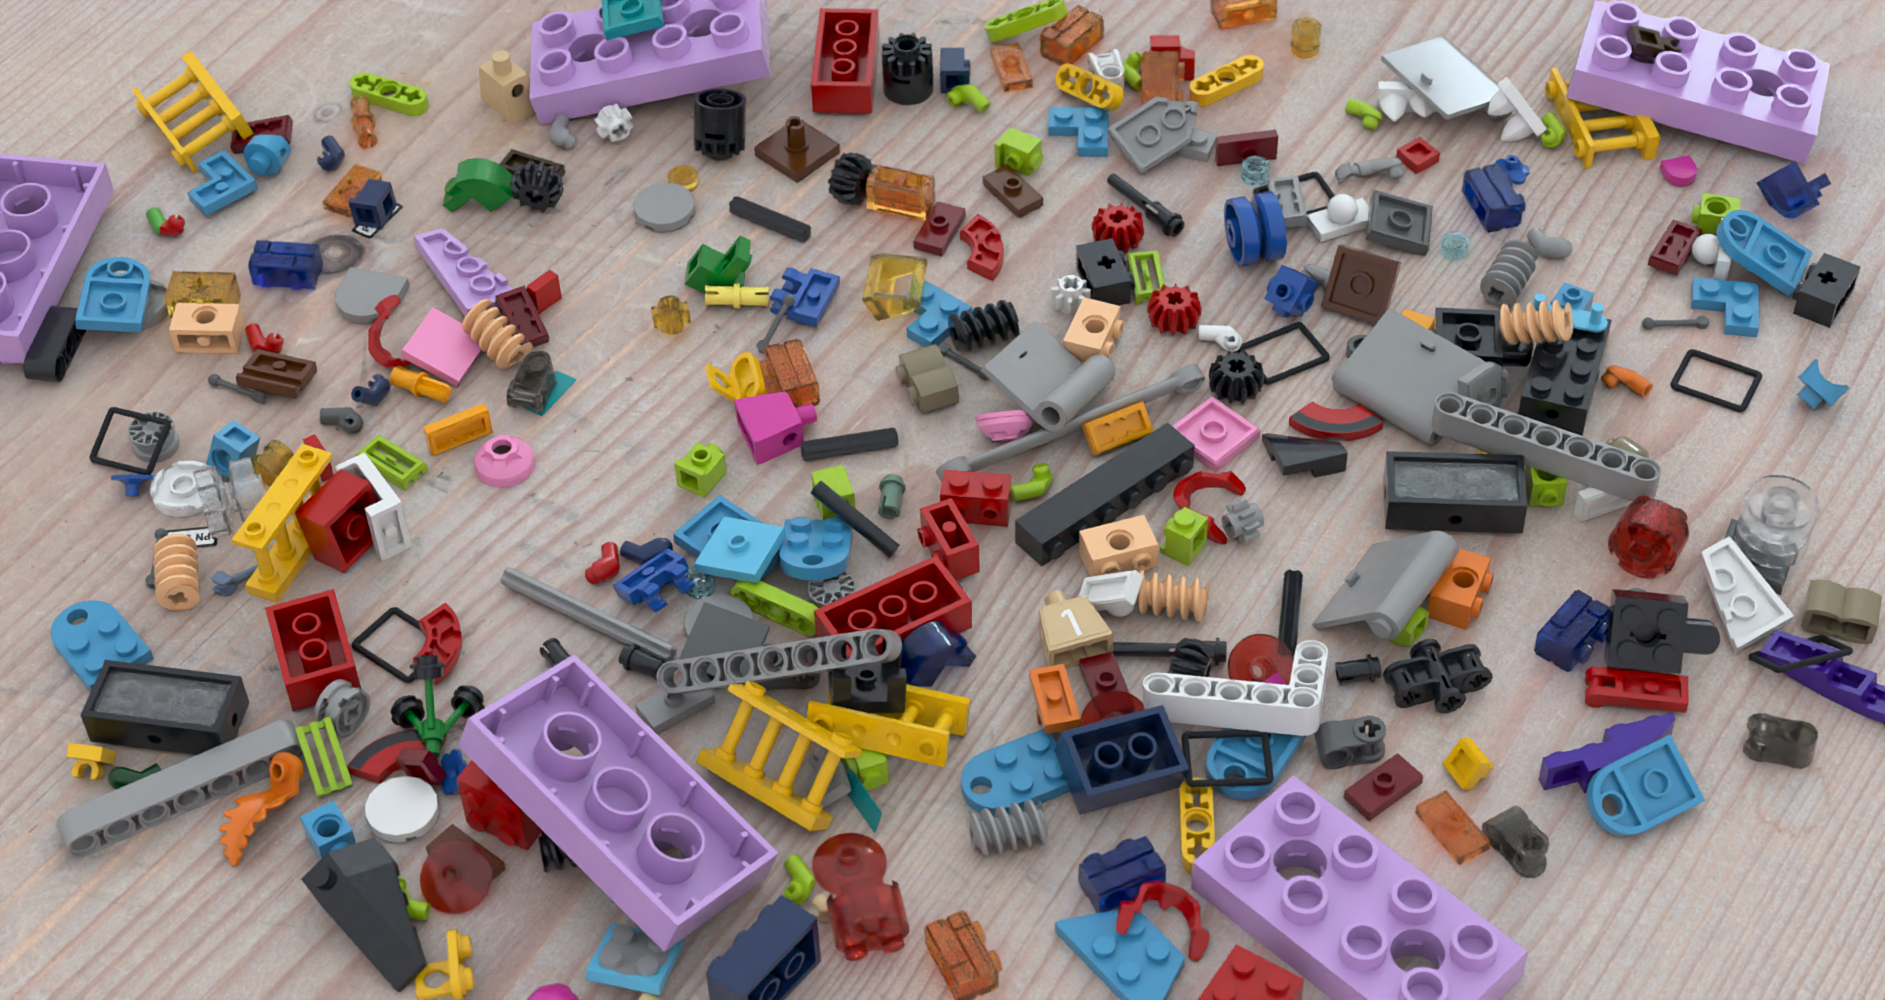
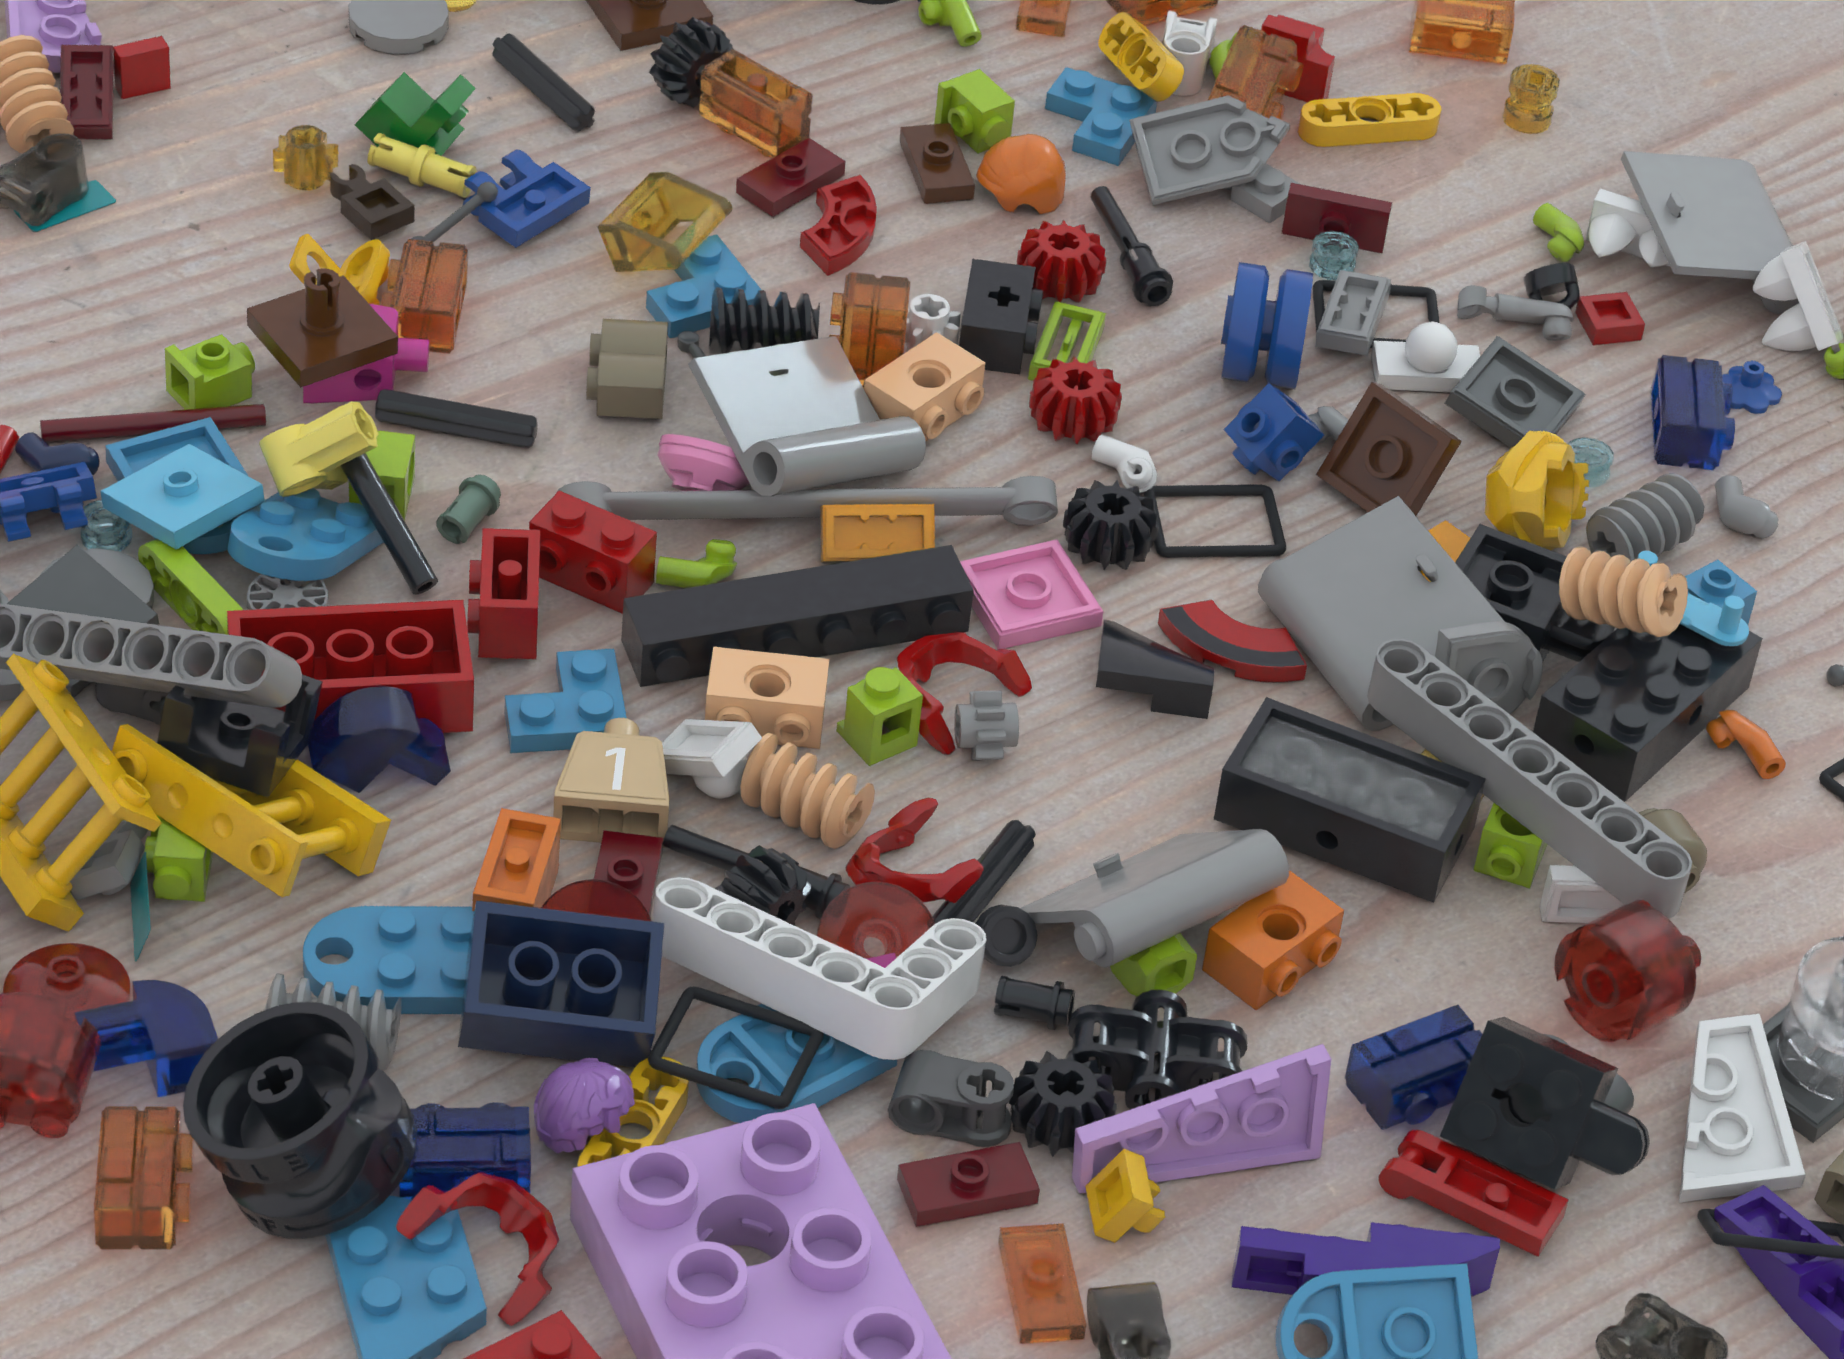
camera: 15 degrees right, 5 degrees down
none -> dark red bar [40,404,266,442]
none -> clear blue brick [75,980,218,1097]
none -> black piece [183,1002,417,1239]
none -> reddish brown tile [247,268,398,388]
none -> light yellow piece [259,401,378,497]
none -> dark brown plate [330,164,415,240]
none -> dark azure plate [504,649,627,753]
none -> medium lavender hair [534,1058,635,1153]
none -> clear orange brick [829,272,911,388]
none -> red helmet [845,797,984,906]
none -> black tile [975,904,1038,967]
none -> orange hair [976,134,1066,214]
none -> black gear [1008,1050,1117,1158]
none -> lavender wing [1072,1044,1331,1194]
none -> yellow helmet [1485,430,1589,551]
none -> black tile [1523,263,1580,310]

